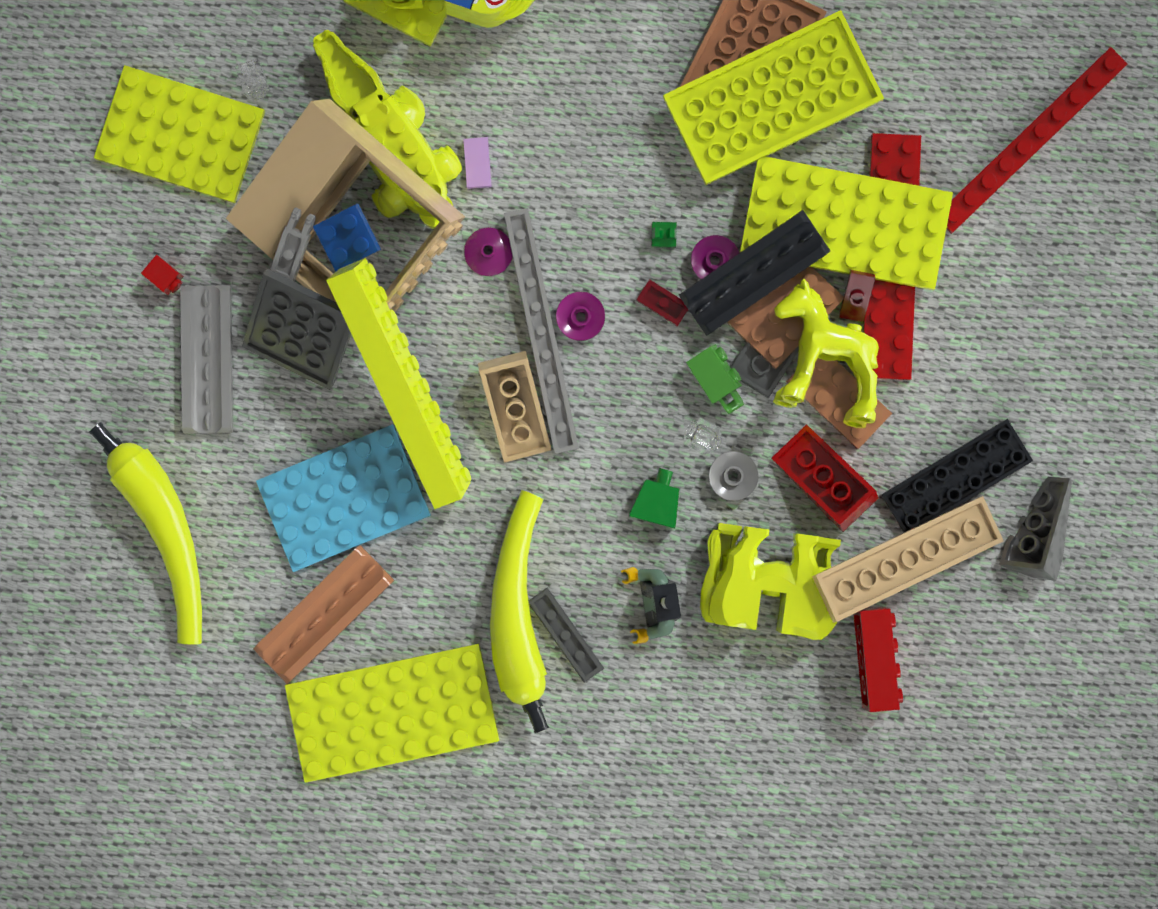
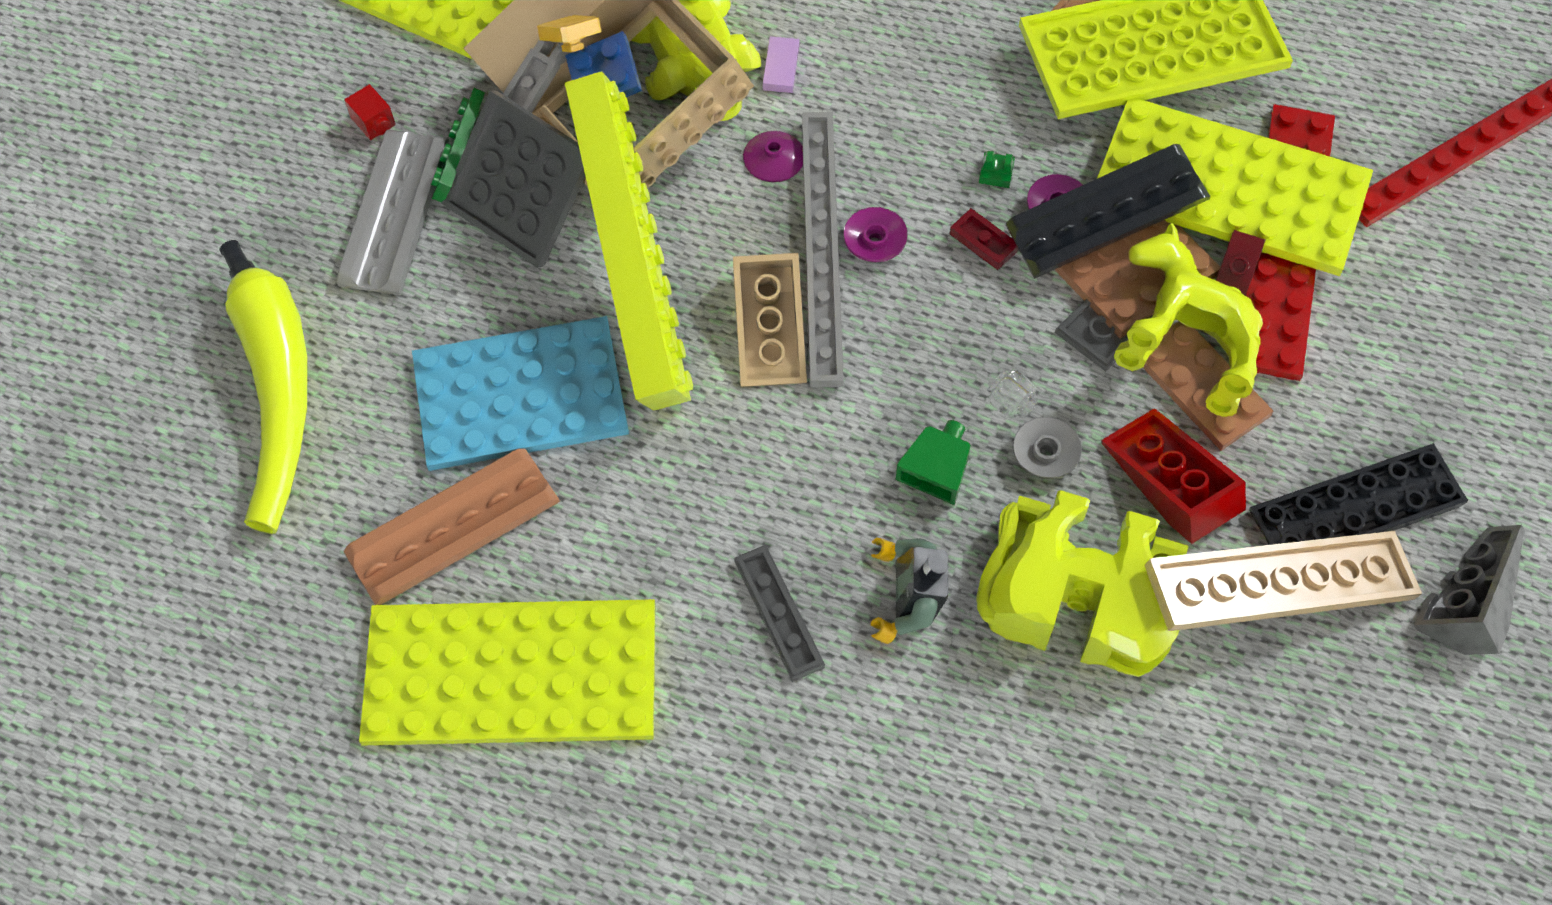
camera: 15 degrees right, 25 degrees down
neon yellow animal [490,490,549,733] -> none
bright green brick [686,344,744,414] -> none
red brick [853,606,903,712] -> none
none -> green plate [430,87,485,203]
none -> yellow piece [537,15,601,53]

